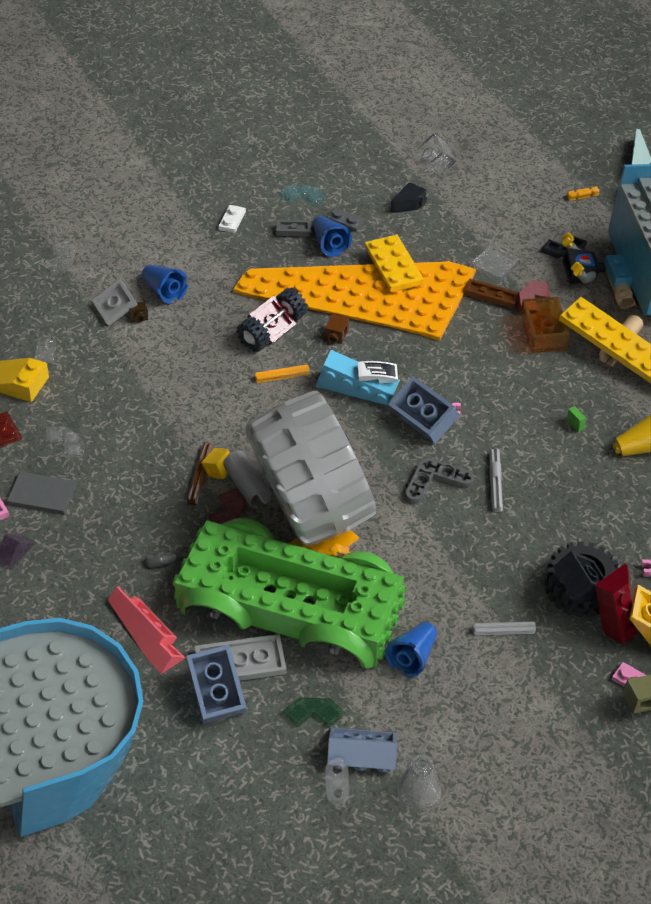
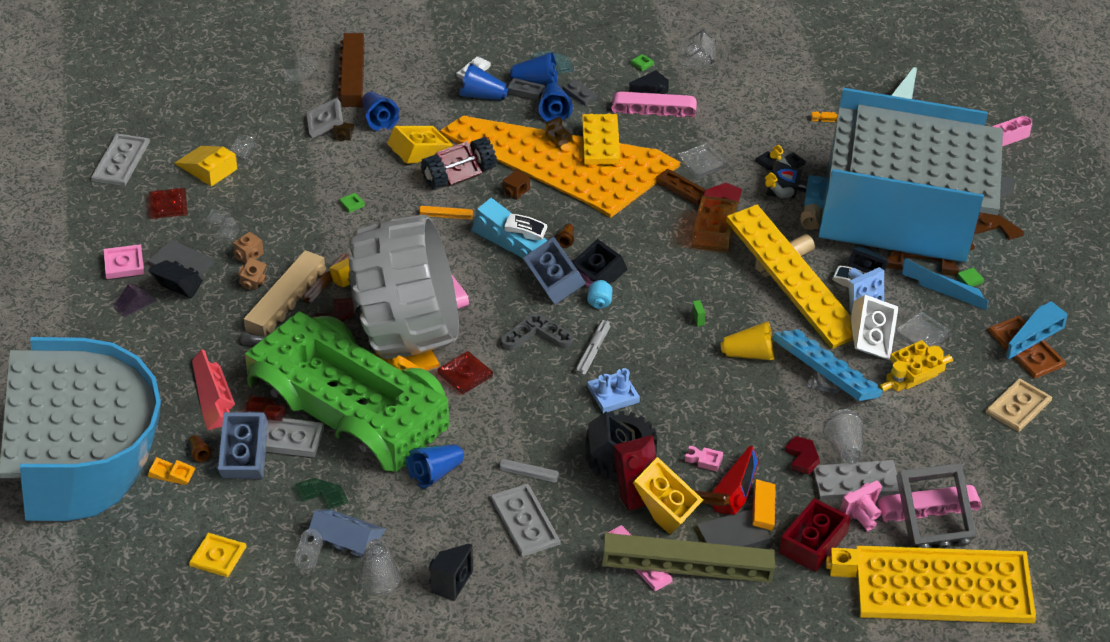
camera: 20 degrees right, 5 degrees down
none -> black slope [148,260,203,299]
none -> light orange slope [148,457,196,485]
none -> reddish brown cone [188,435,211,462]
none -> yellow tile [189,533,246,578]
none -> medium nougat brick [233,232,264,264]
none -> medium nougat brick [238,257,267,290]
none -> tan brick [244,250,326,336]
none -> clear red tile [246,396,286,421]
none -> reddish brown brick [338,33,365,107]
none -> bright green tile [340,193,365,213]
none -> yellow slope [387,126,453,164]
none -> black slope [429,543,473,601]
none -> clear red plate [438,351,493,394]
none -> blue cone [459,63,508,101]
none -> light grey tile [490,484,561,557]
none -> blue cone [510,53,558,86]
none -> dark brown bracket [546,117,572,147]
none -> reddish brown cone [556,224,574,248]
none -> black slope [572,239,628,282]
none -> medium azure head [587,280,613,309]
none -> light blue plate [587,368,640,413]
none -> bright pink beam [612,92,697,117]
none -> bright green tile [630,54,654,71]

